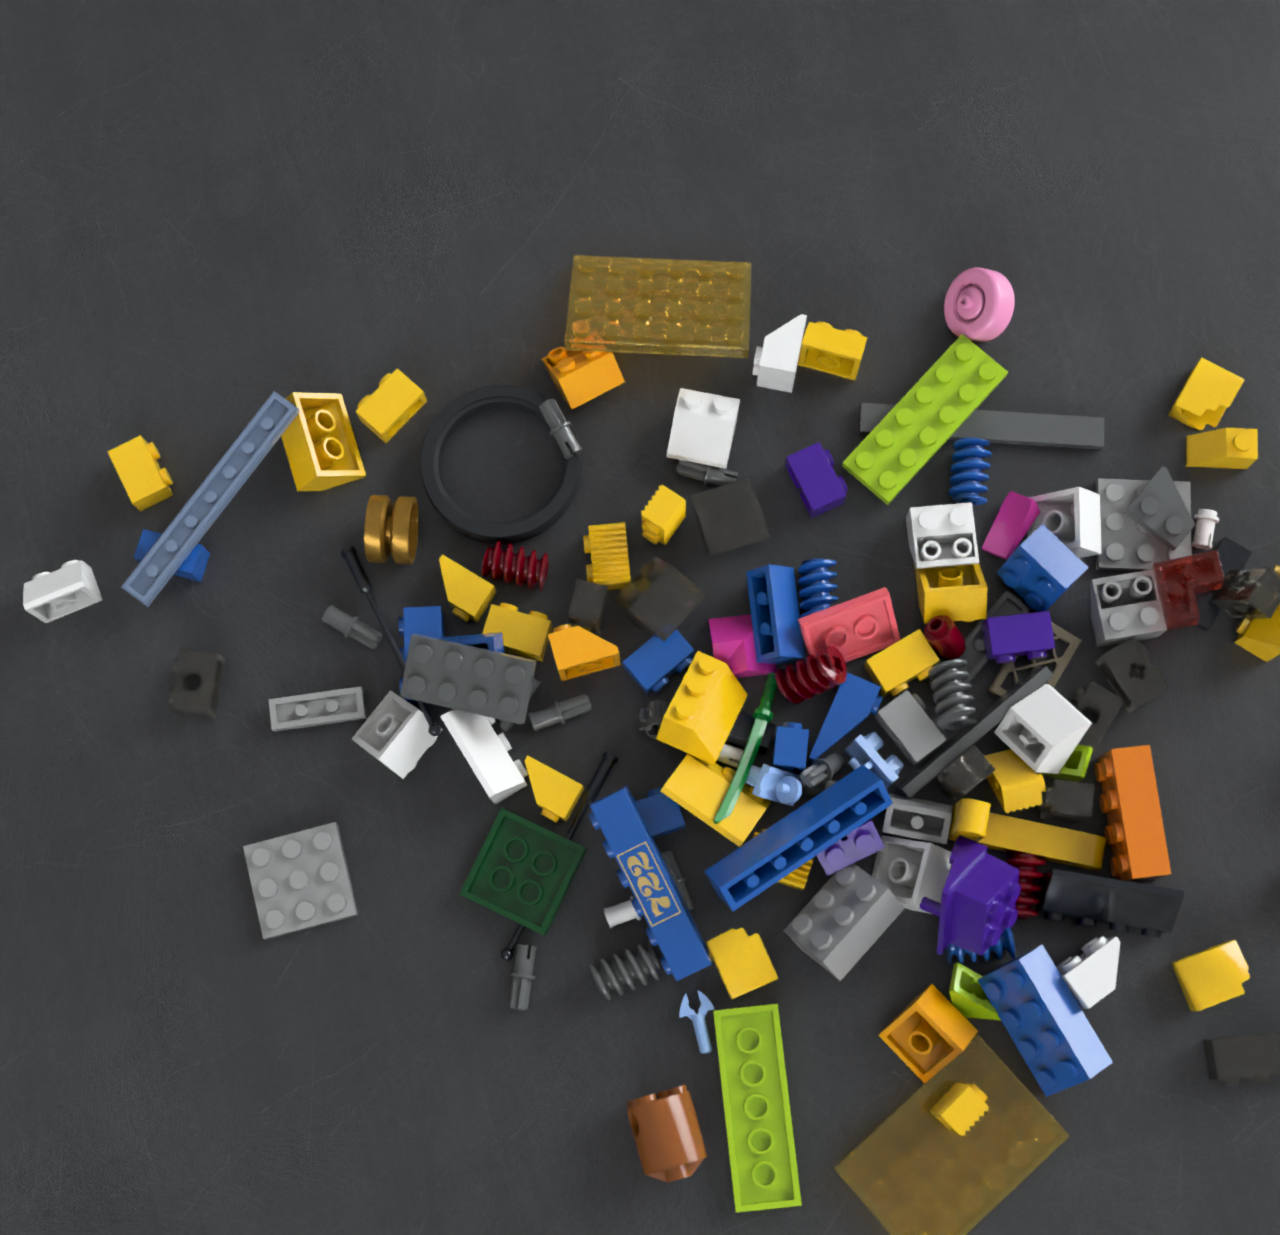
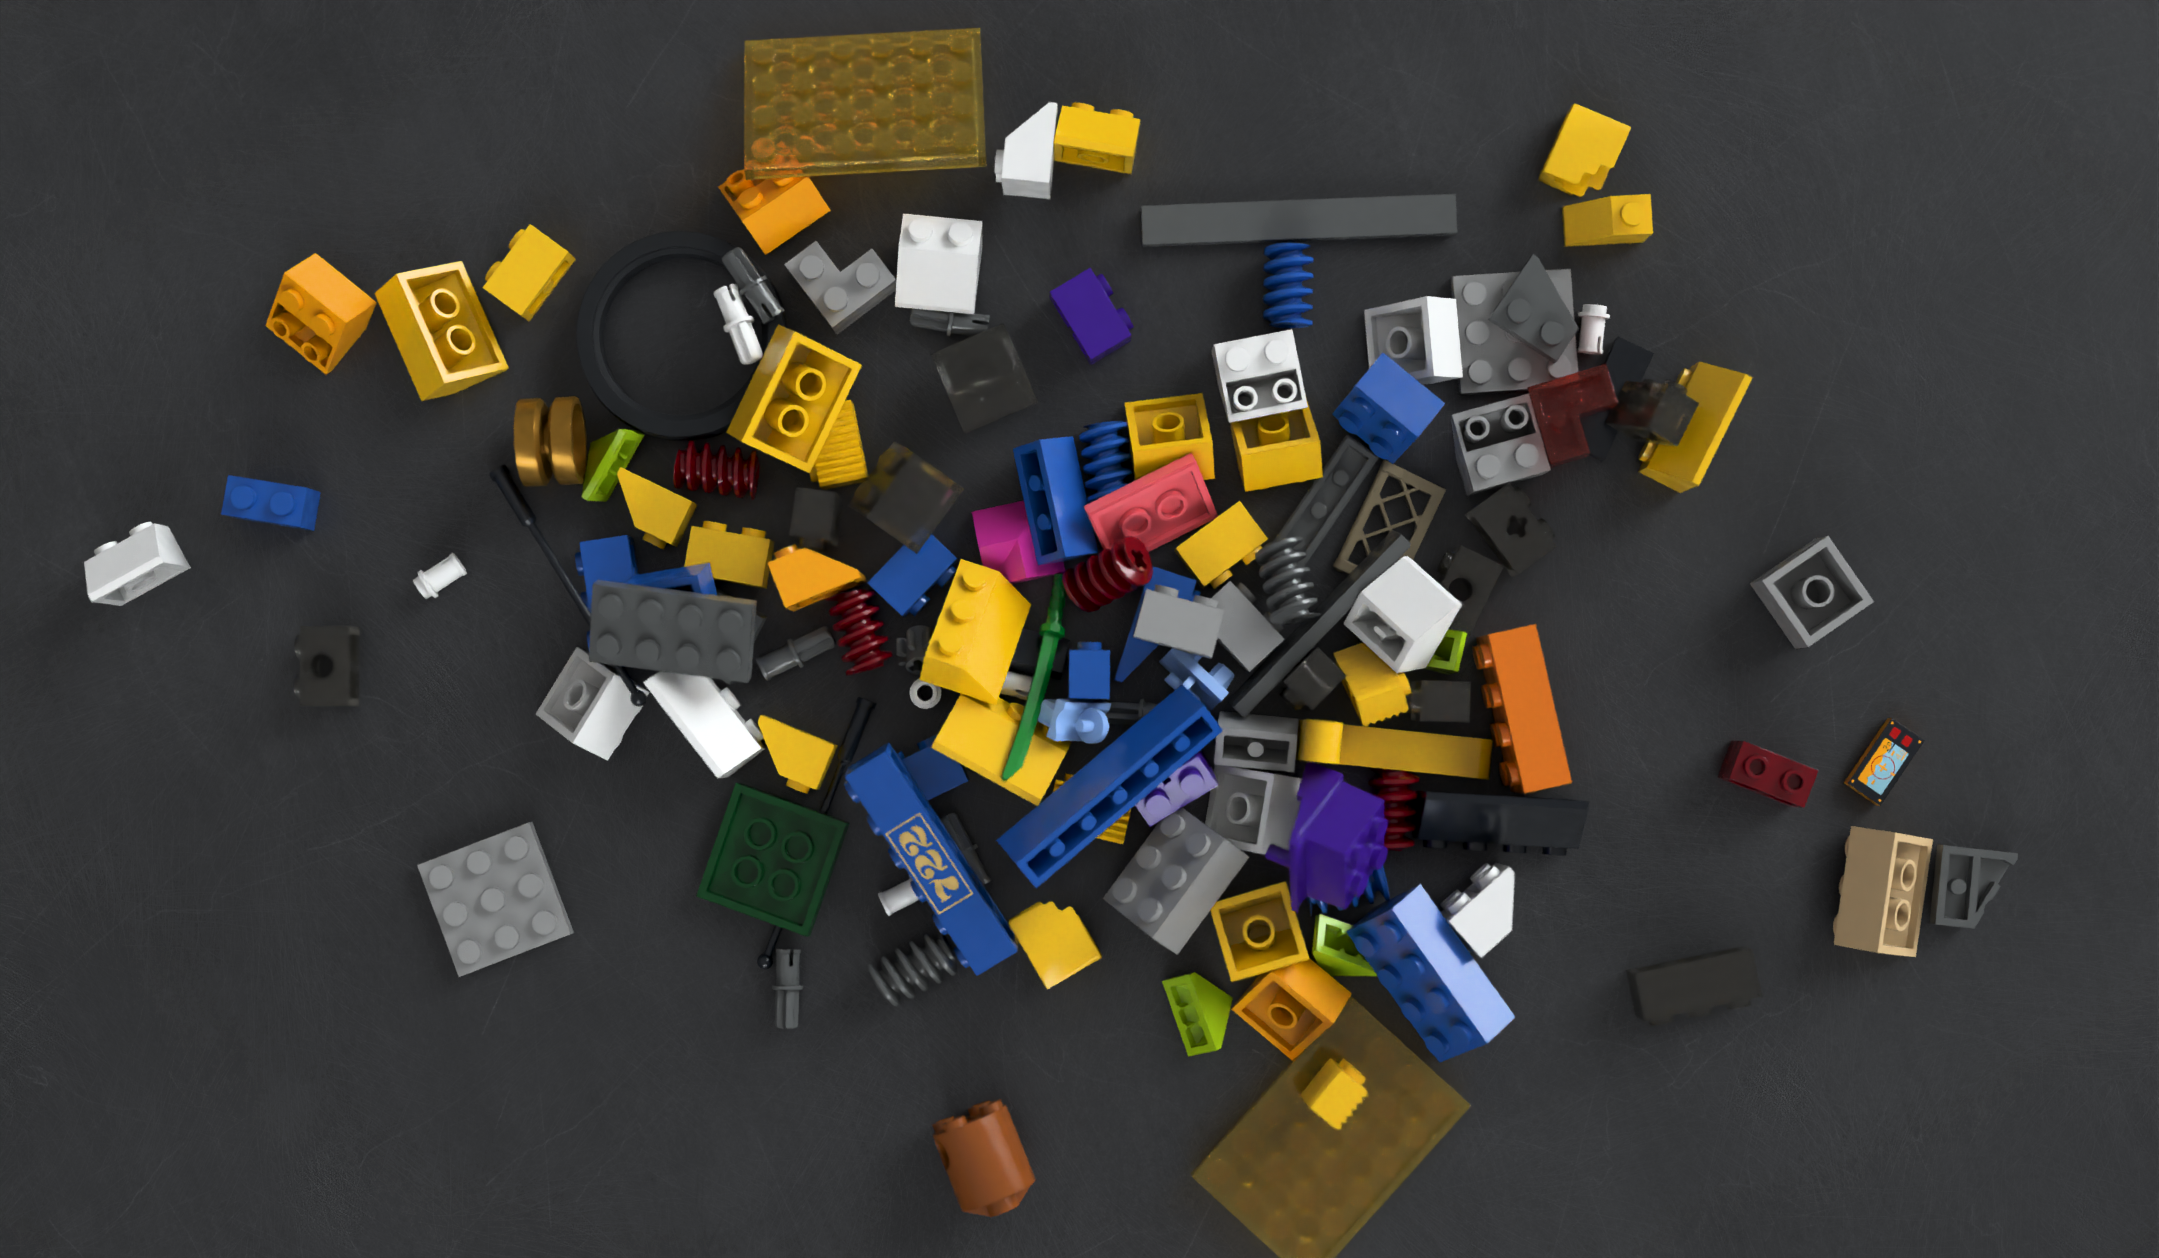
camera: 15 degrees left, 10 degrees up
yellow brick [107,435,173,512] -> none
sand blue tile [121,391,300,607] -> none
light grey plate [268,686,367,732] -> none
dark grey axle [322,605,383,649] -> none
yellow brick [641,485,686,545] -> none
light blue bar [679,991,714,1054] -> none
lime plate [713,1004,802,1213] -> none
dark grey axle [799,752,845,789] -> none
lime plate [842,334,1008,505] -> none
dark red brick [924,615,966,660] -> none
bright pink wheel [944,267,1015,342] -> none
dark purple piece [981,611,1055,664] -> none
dark pink slope [982,491,1041,560] -> none
yellow piece [1171,940,1250,1012] -> none
none -> light orange slope [265,253,377,375]
none -> white pin [413,553,467,599]
none -> lime slope [581,429,644,502]
none -> white axle [713,284,763,364]
none -> yellow slope [726,324,862,473]
none -> light grey brick [784,241,896,335]
none -> dark red piece [825,589,893,676]
none -> white pin [909,678,942,709]
none -> yellow slope [1124,393,1215,480]
none -> light grey brick [1133,584,1225,659]
none -> lime slope [1162,972,1233,1057]
none -> yellow slope [1210,881,1310,982]

